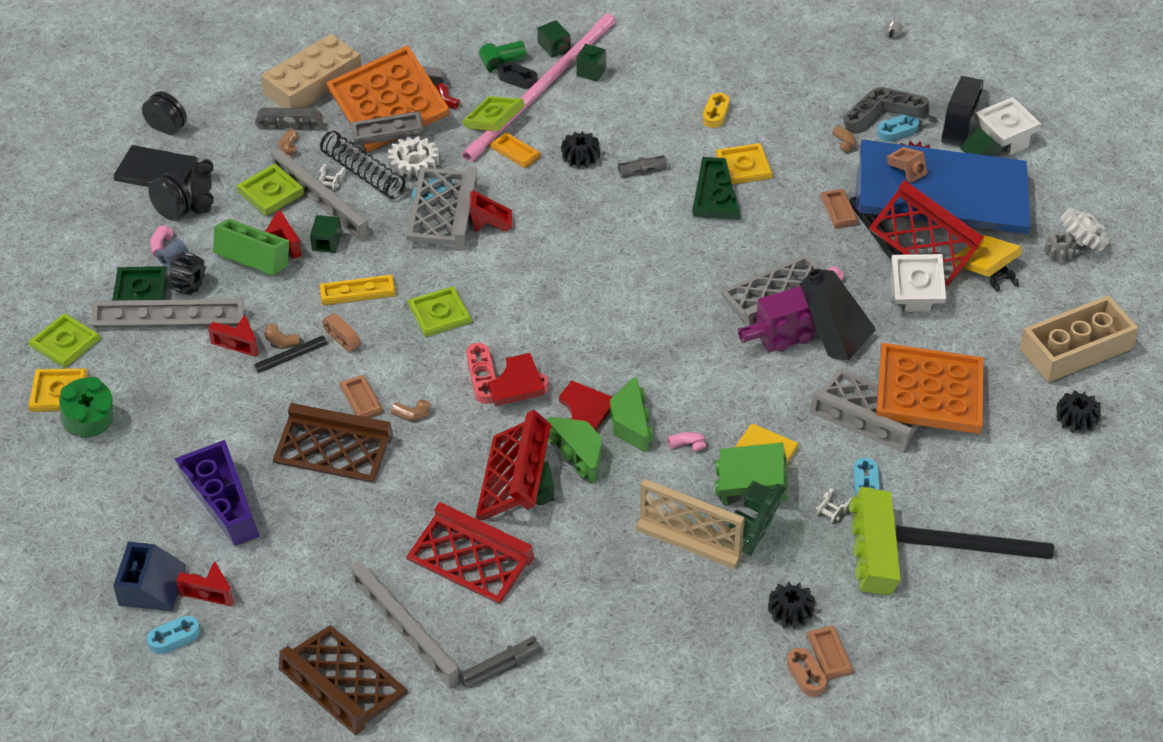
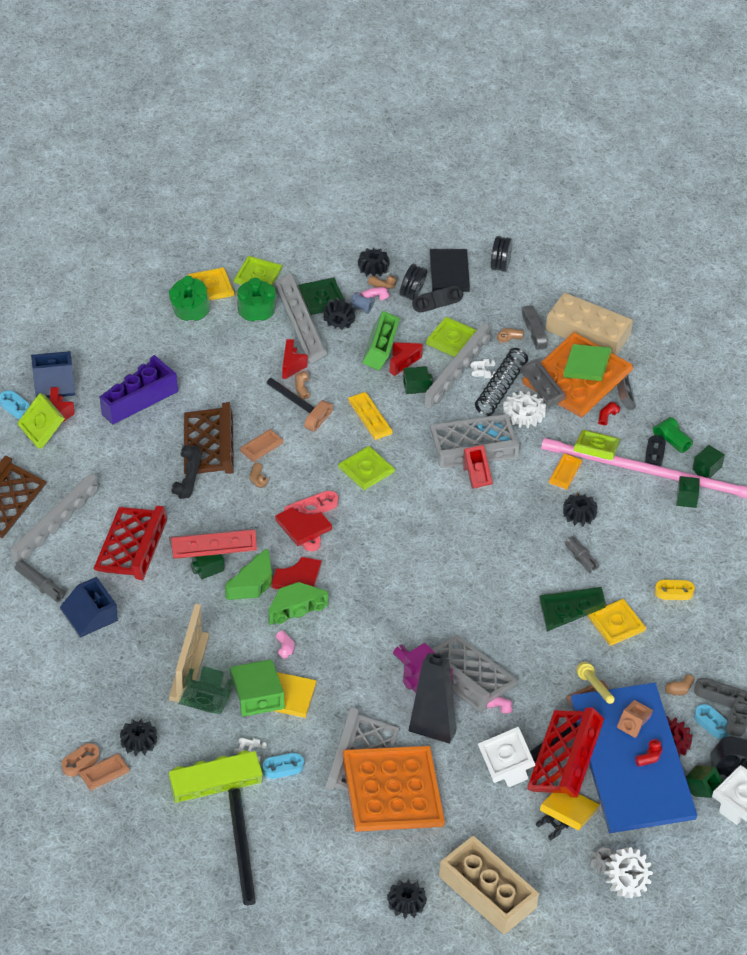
camera: 70 degrees right, 0 degrees up
none -> lime tile [17,393,65,449]
none -> dark blue slope [60,576,118,638]
none -> black piece [171,445,202,499]
none -> green brick [237,277,275,322]
none -> black gear [358,247,390,277]
none -> medium nougat arm [368,275,397,289]
none -> bright green tile [563,344,612,381]
none -> light yellow piece [576,661,615,704]
none -> red arm [635,739,662,767]

